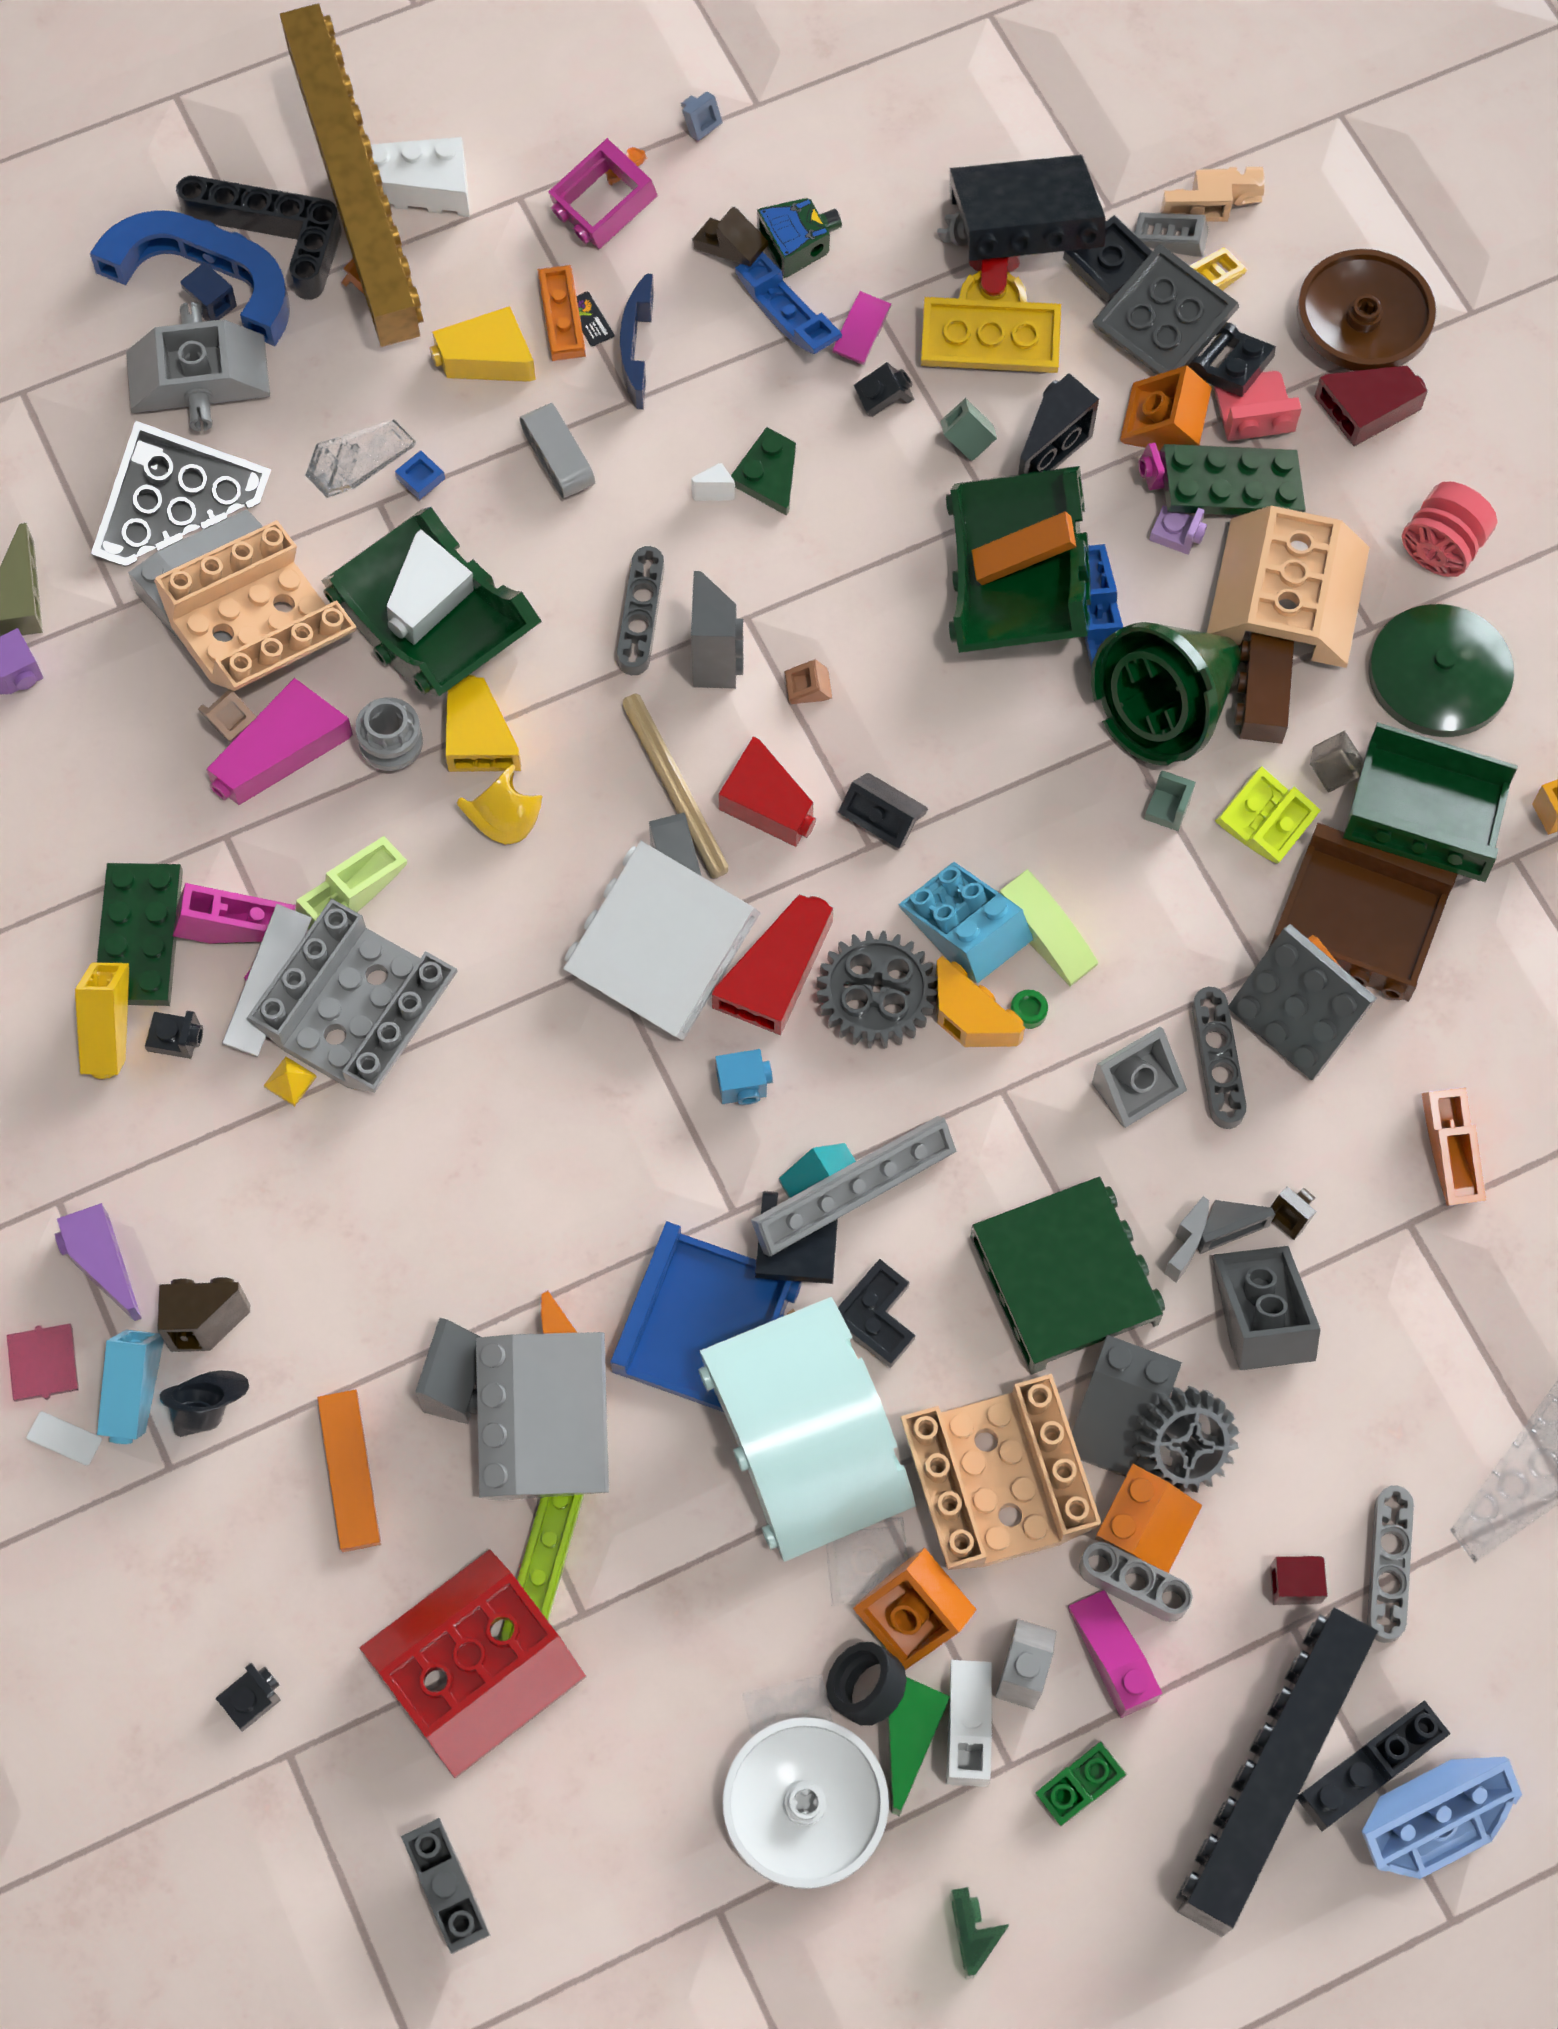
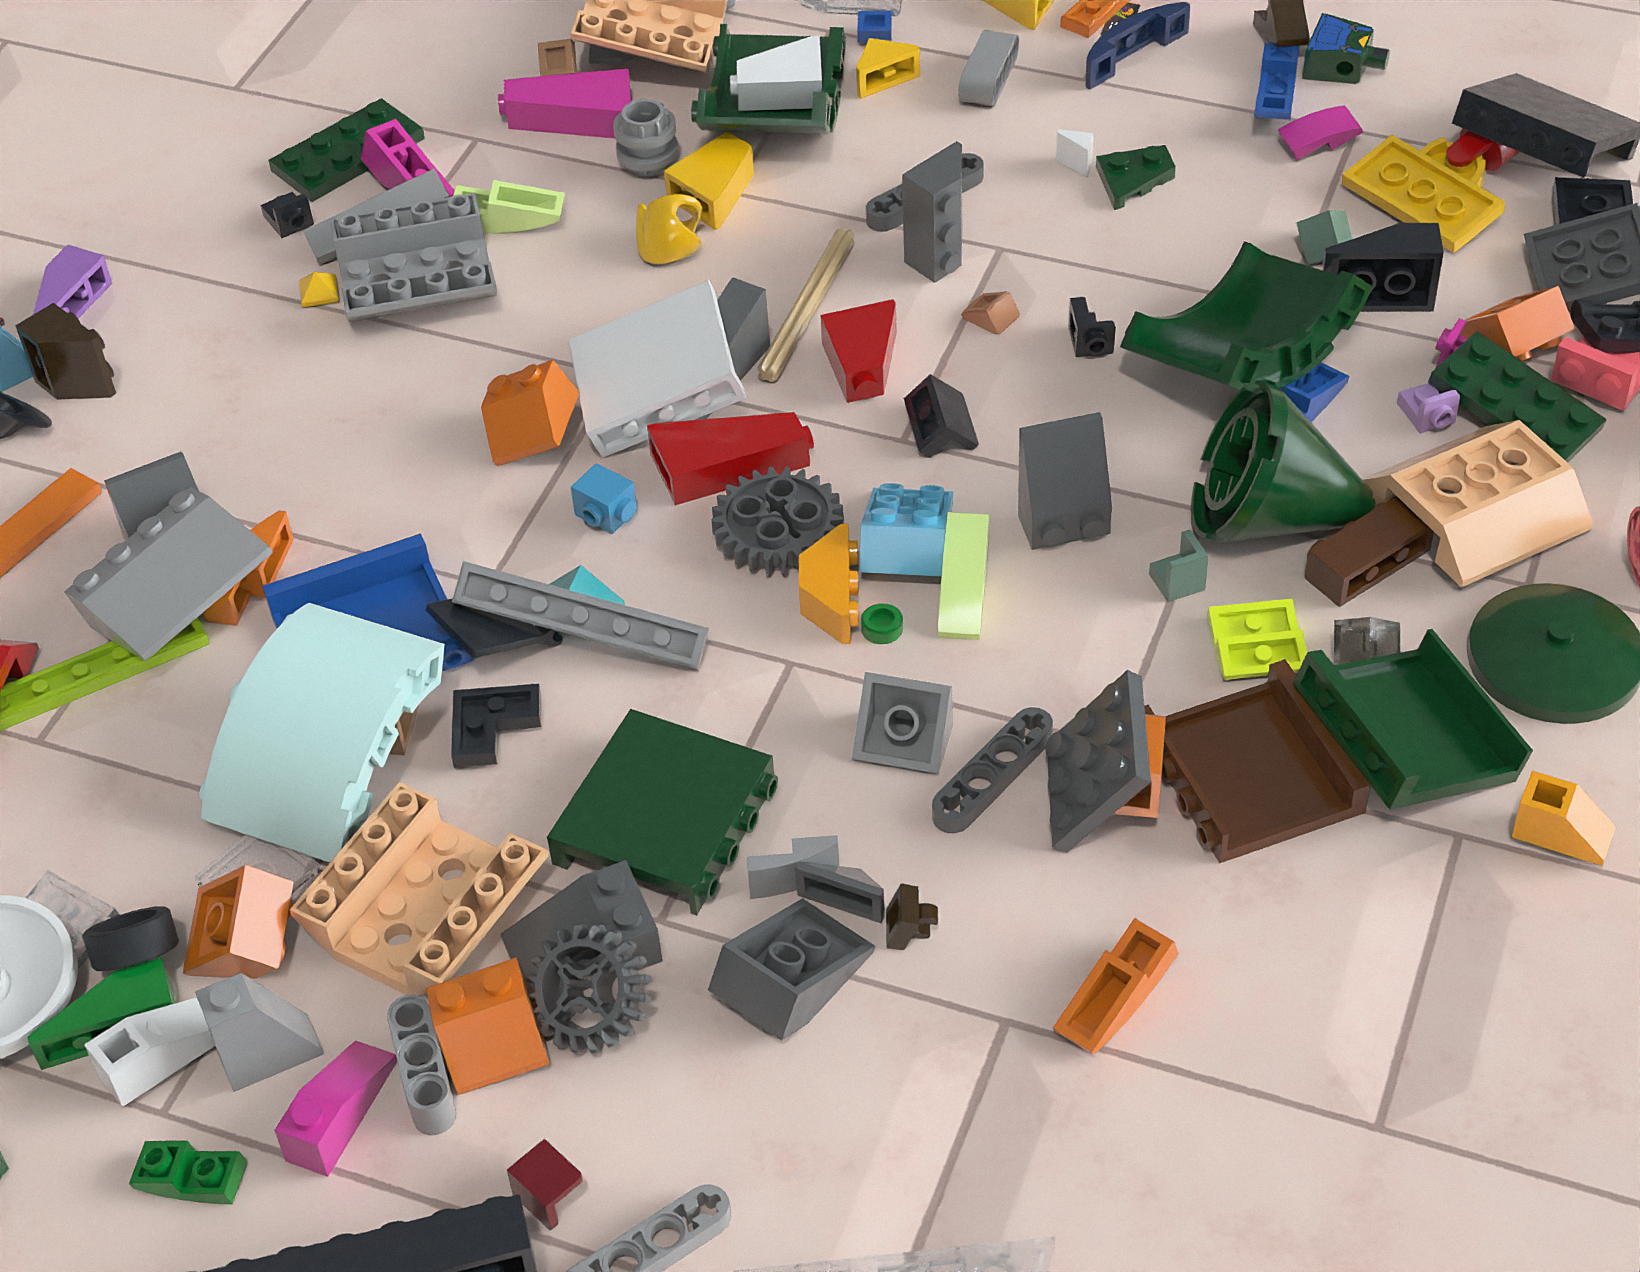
camera: 50 degrees right, 20 degrees down
yellow slope [75,962,129,1079] -> none
black bracket [854,362,914,417] -> none
orange tile [972,511,1076,585] -> none
none -> orange slope [481,360,580,466]
none -> yellow slope [856,38,920,99]
none -> dark grey slope [1018,412,1112,550]
none -> black bracket [1068,297,1116,357]

